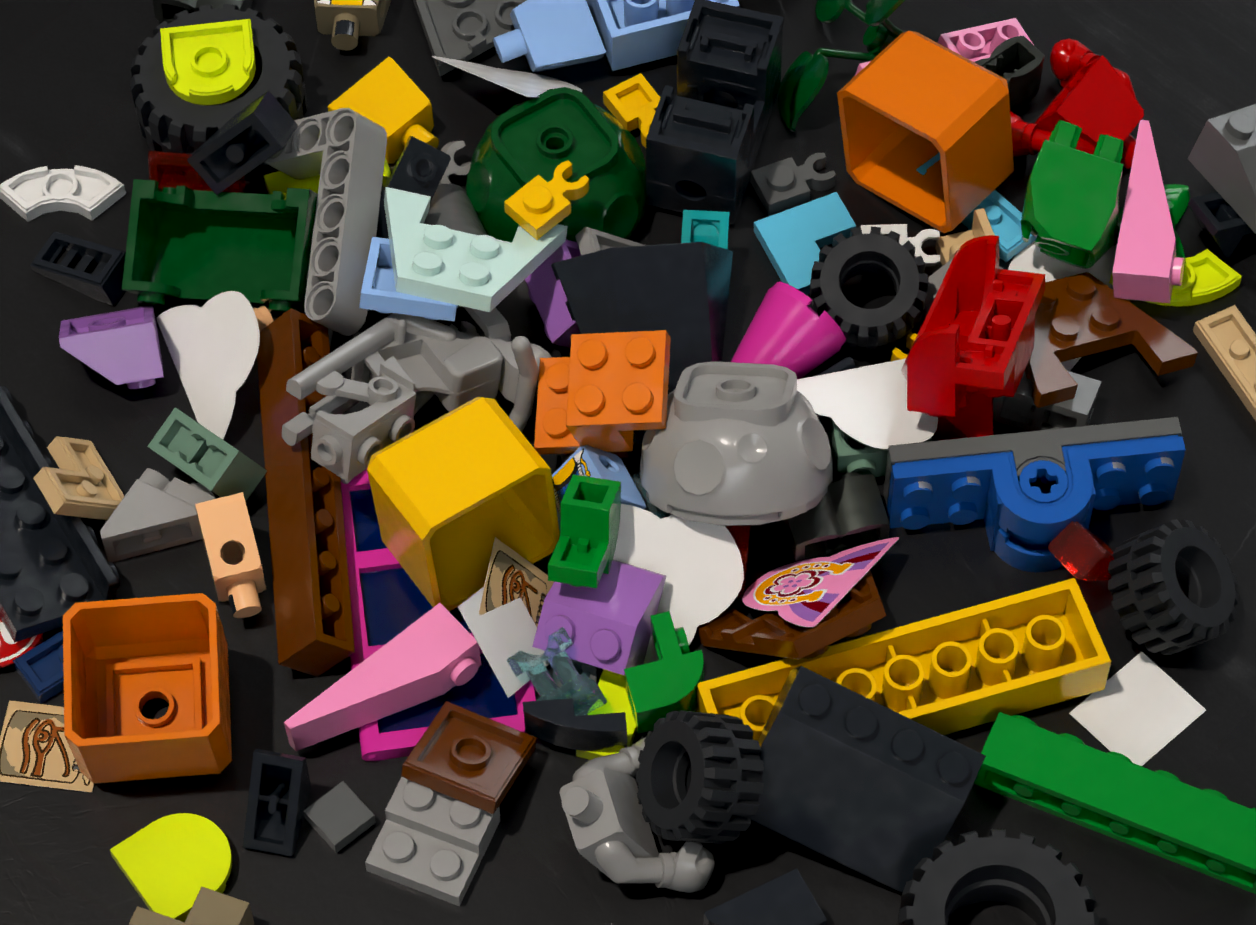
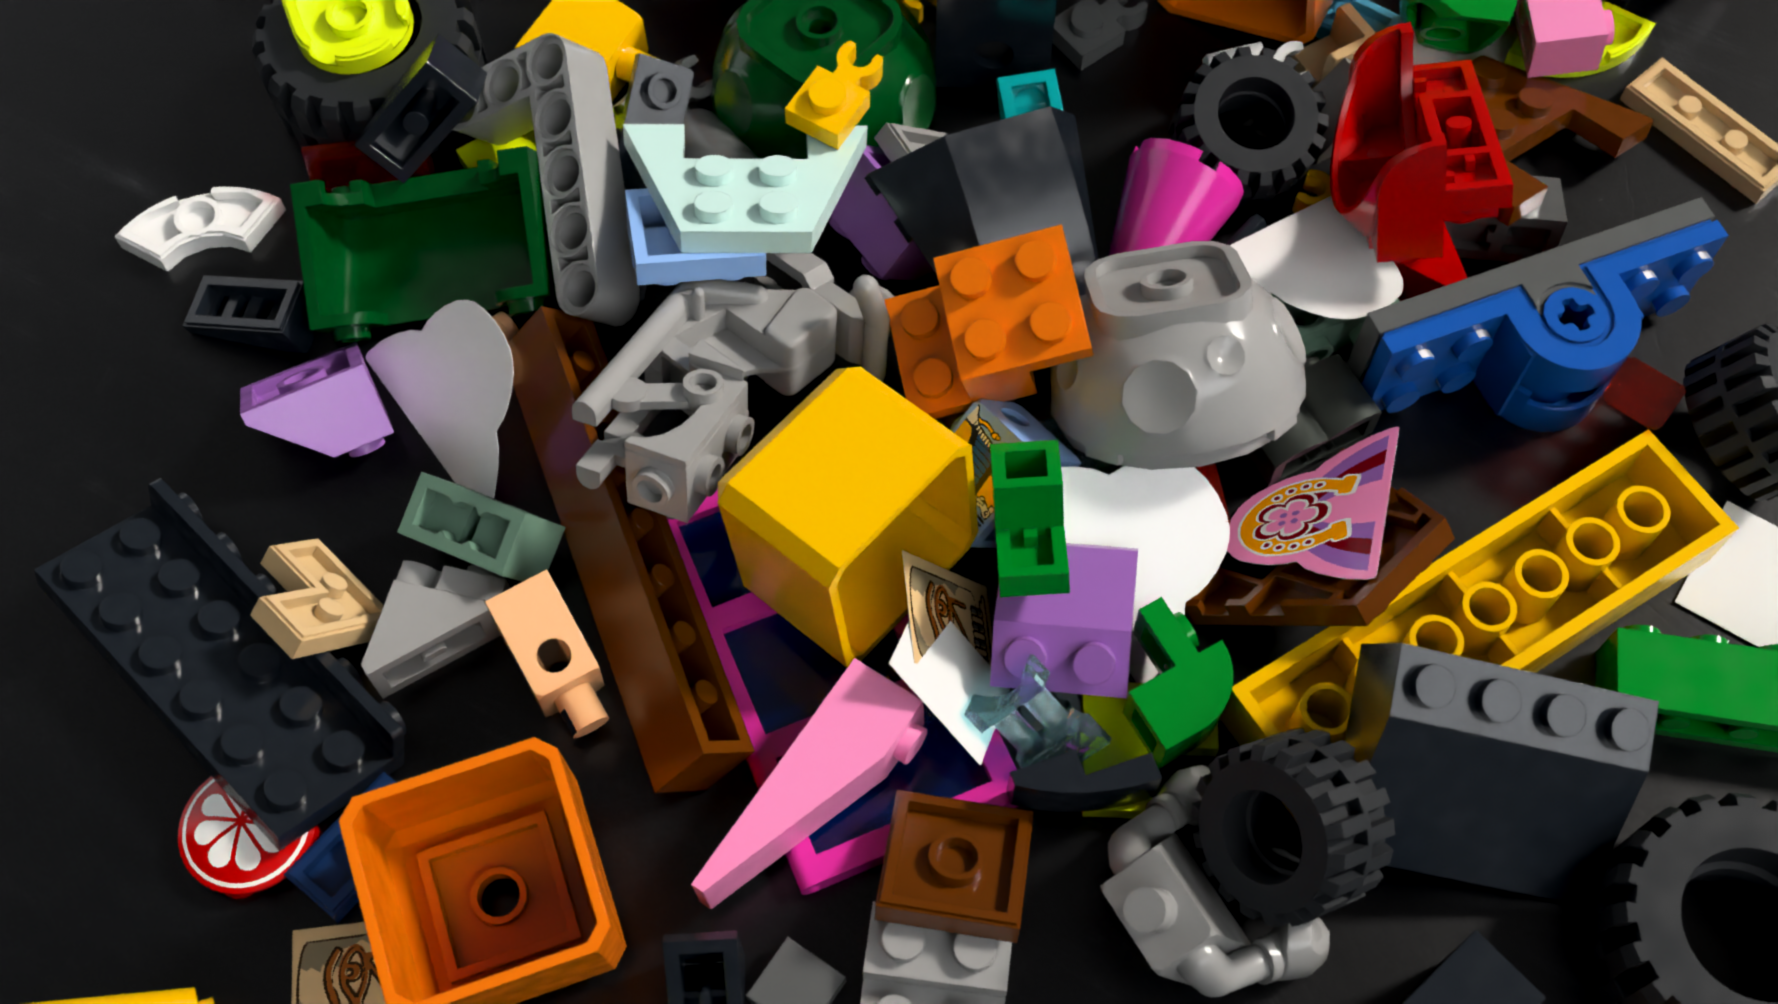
camera: 15 degrees left, 5 degrees up
medium azure tile [754,192,856,295] -> none

